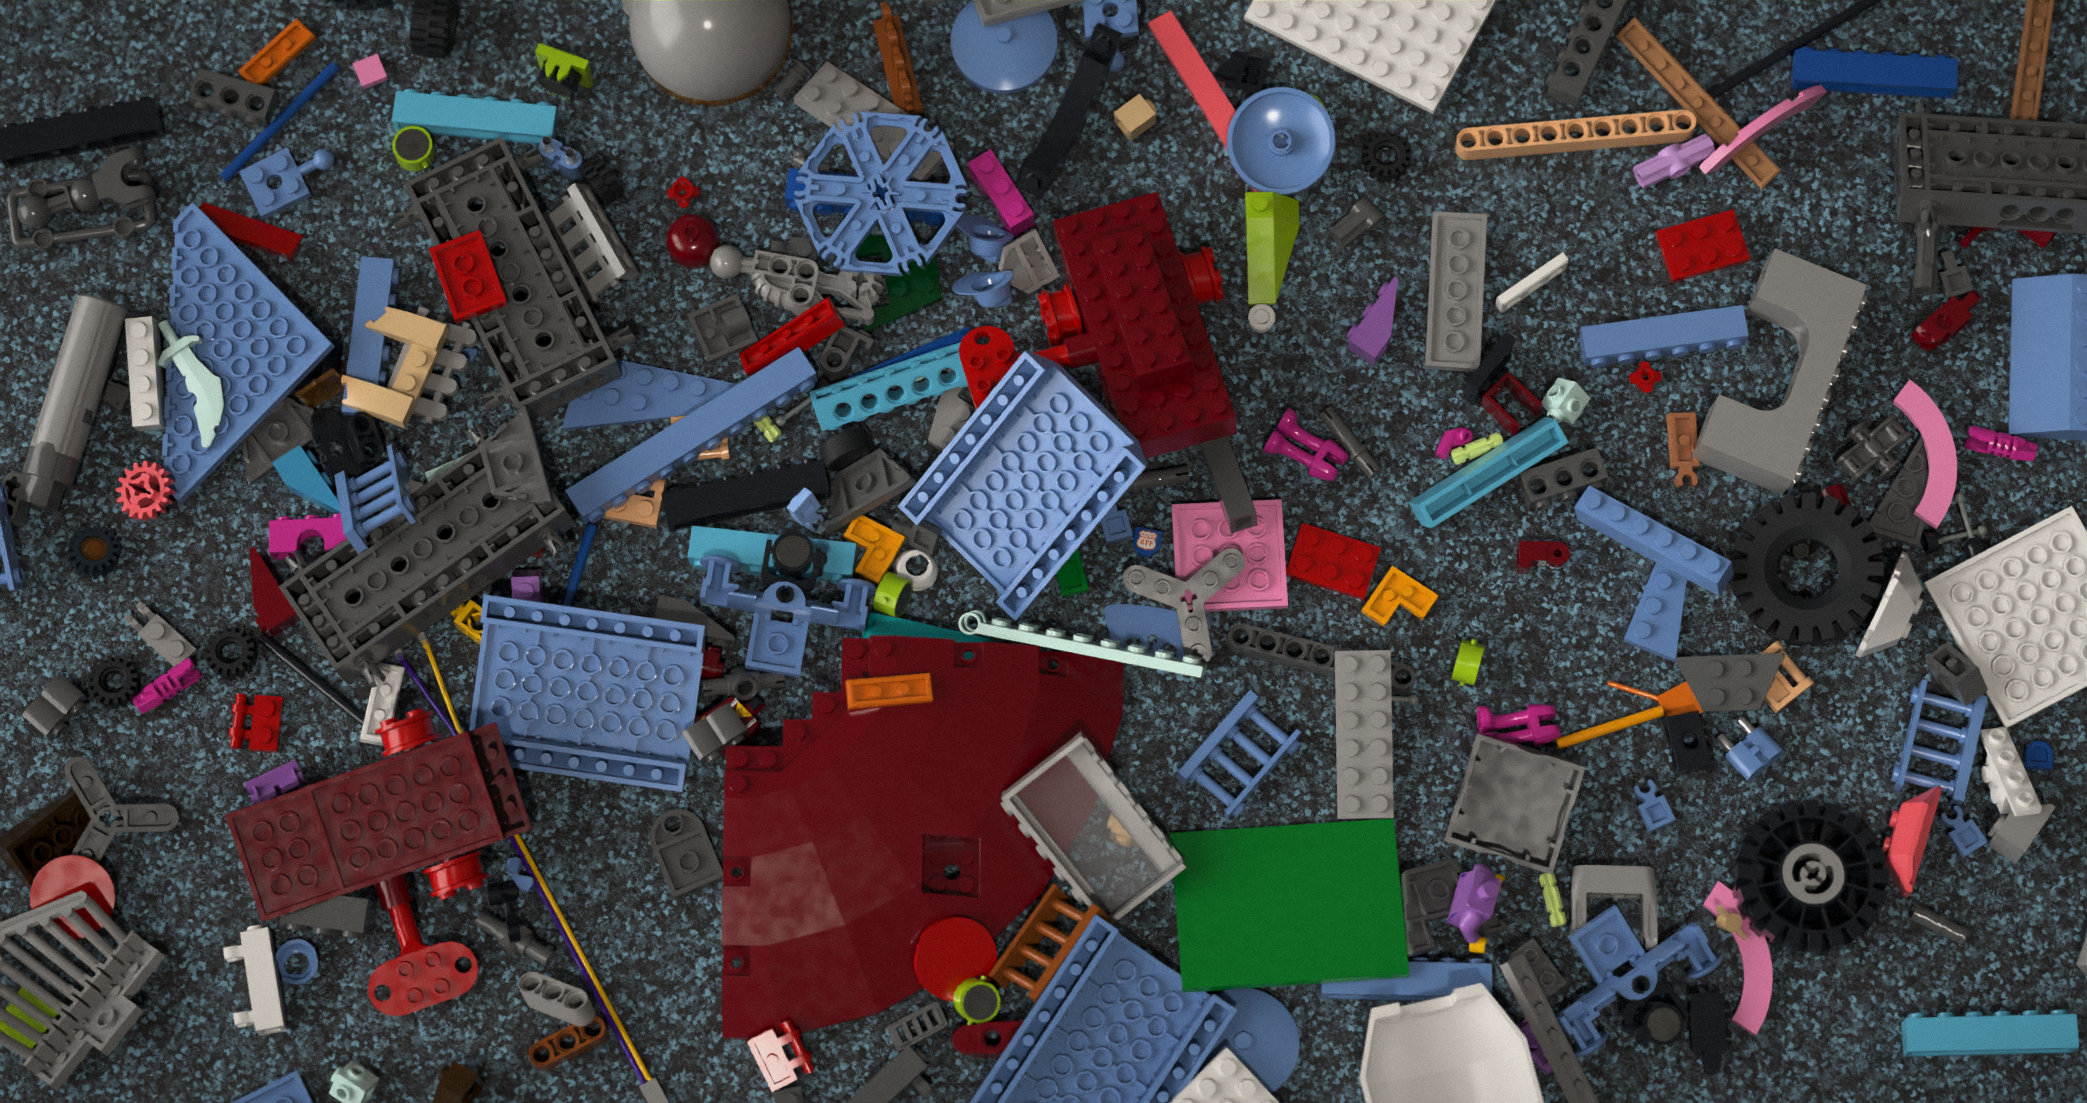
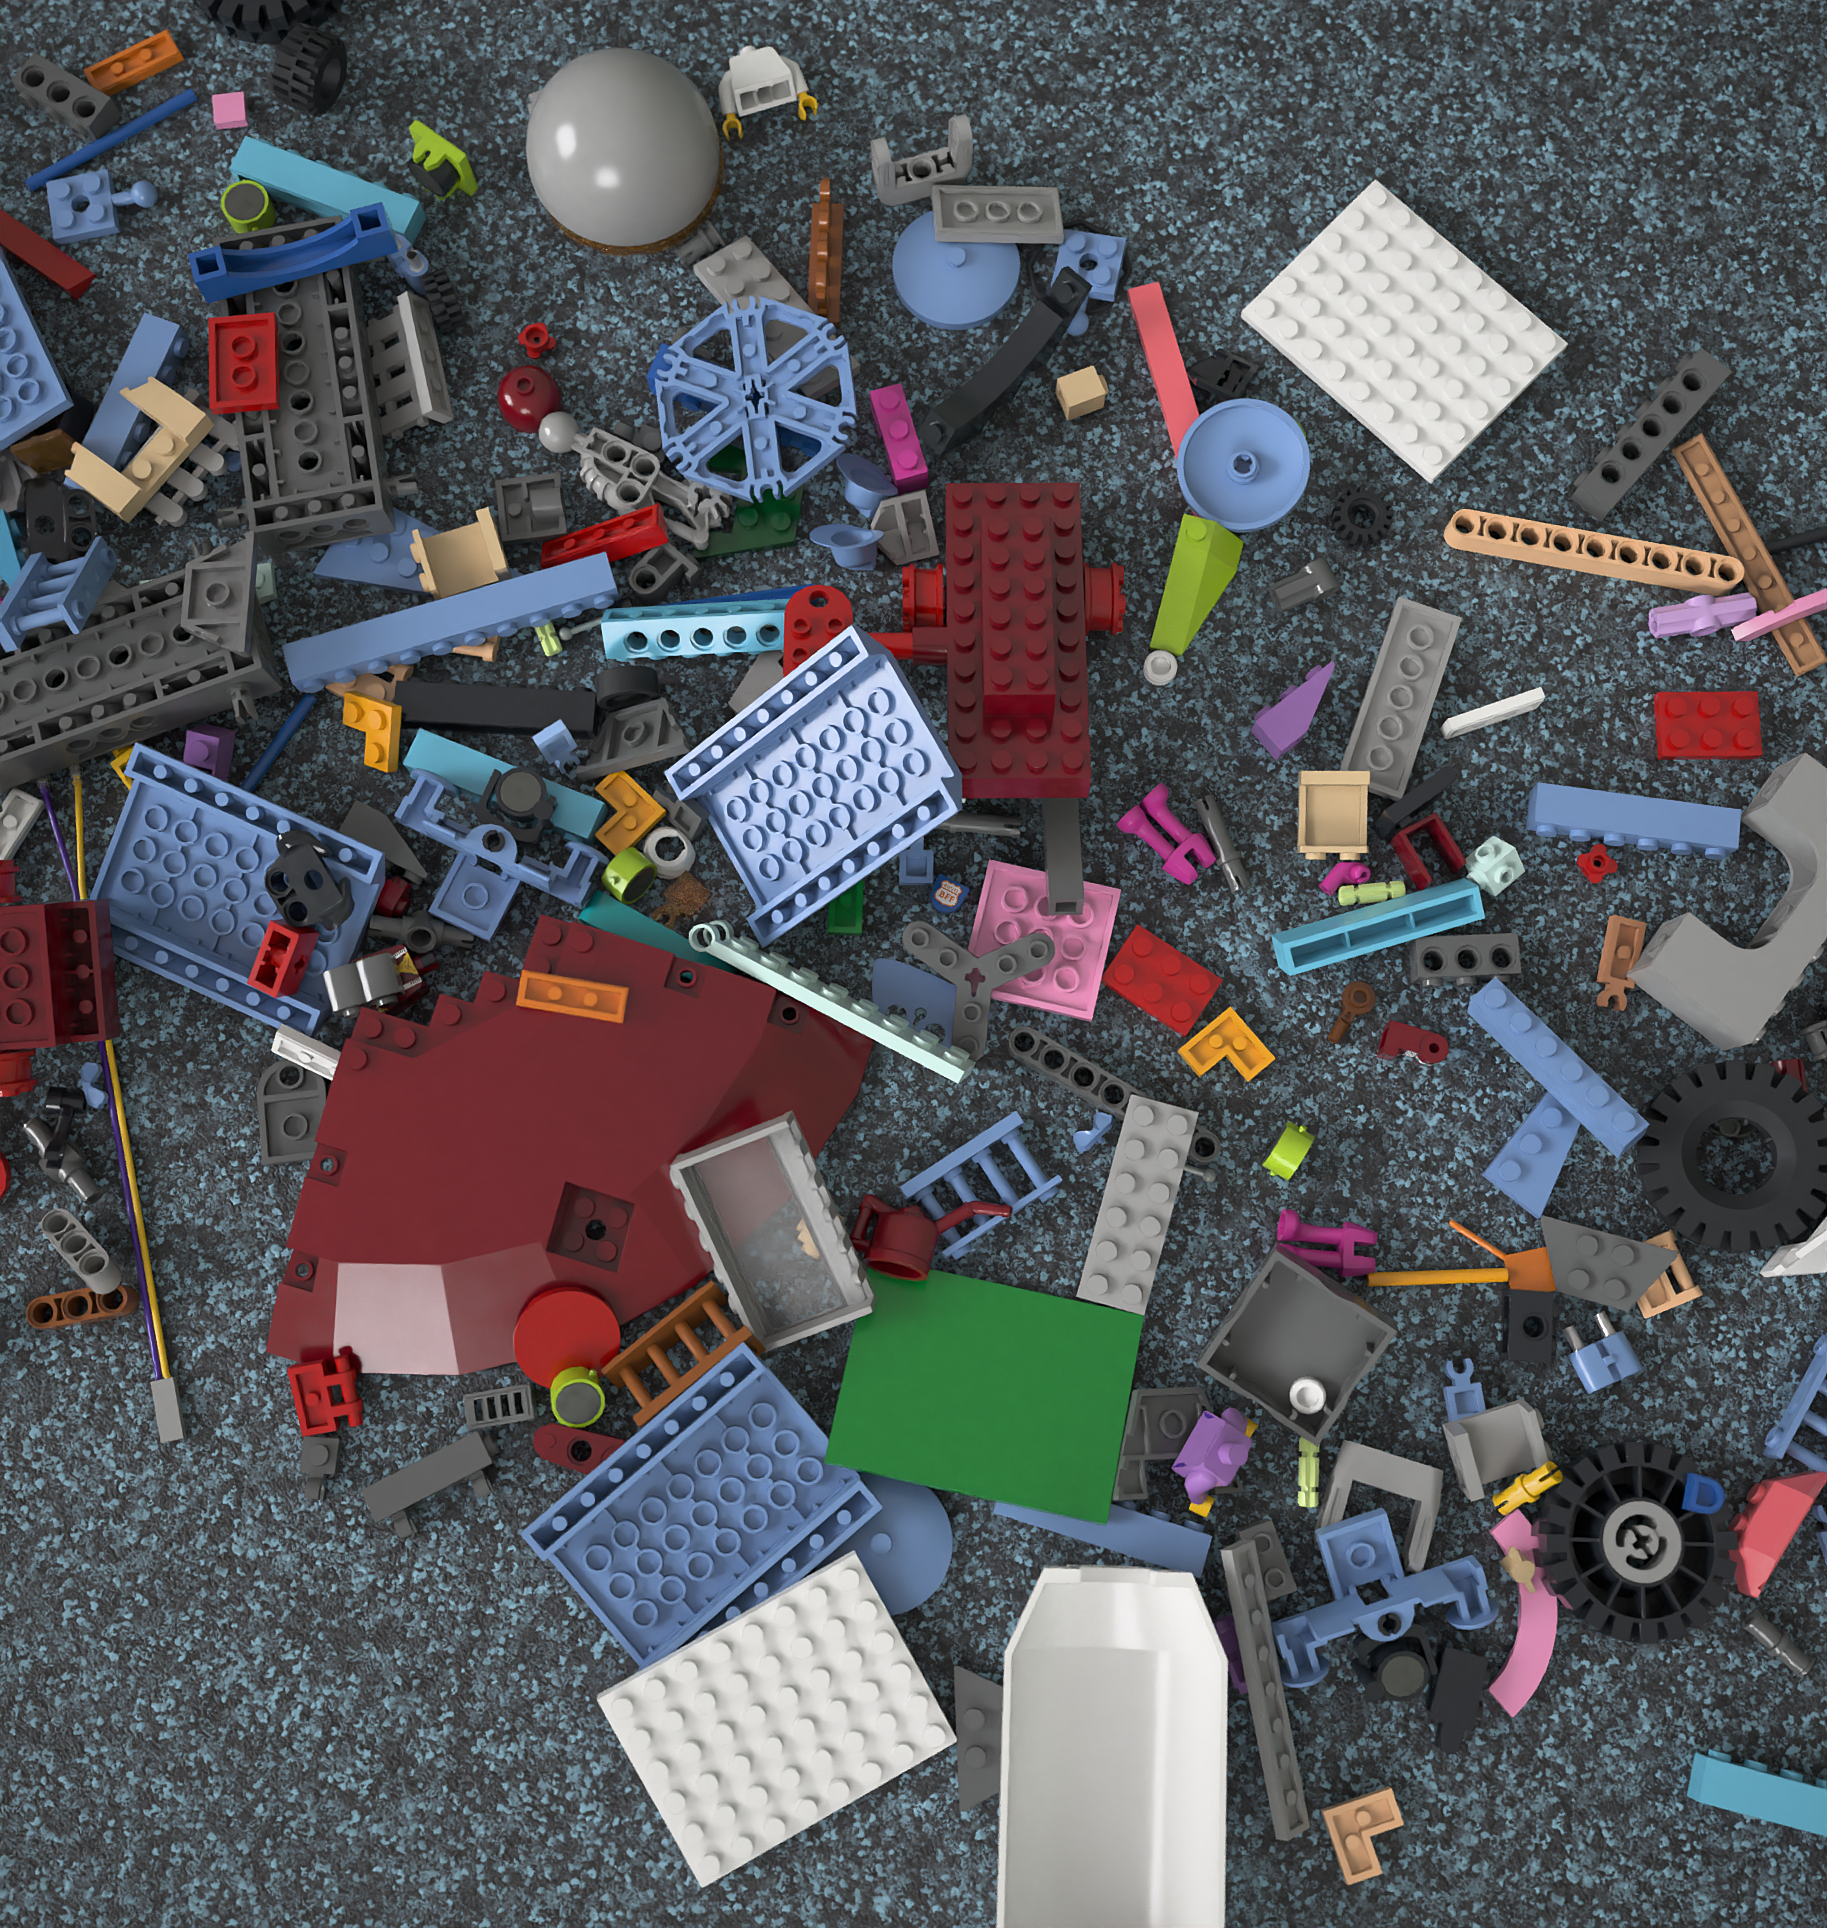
camera: 15 degrees right, 5 degrees up
none -> blue arch [188,202,399,303]
none -> red brick [247,919,320,998]
none -> black piece [264,830,355,931]
none -> white tile [271,1024,341,1081]
none -> light orange plate [343,690,402,773]
none -> tan panel [410,507,513,601]
none -> clear orange plate [651,870,711,930]
none -> dark red piece [849,1194,1013,1281]
none -> medium blue piece [1073,1112,1115,1154]
none -> white tile [1290,1376,1326,1414]
none -> tan panel [1297,771,1370,860]
none -> reddish brown plate [1327,981,1376,1045]
none -> light grey panel [1442,1399,1553,1502]
none -> yellow pin [1493,1461,1563,1515]
none -> blue tile [1682,1473,1725,1514]

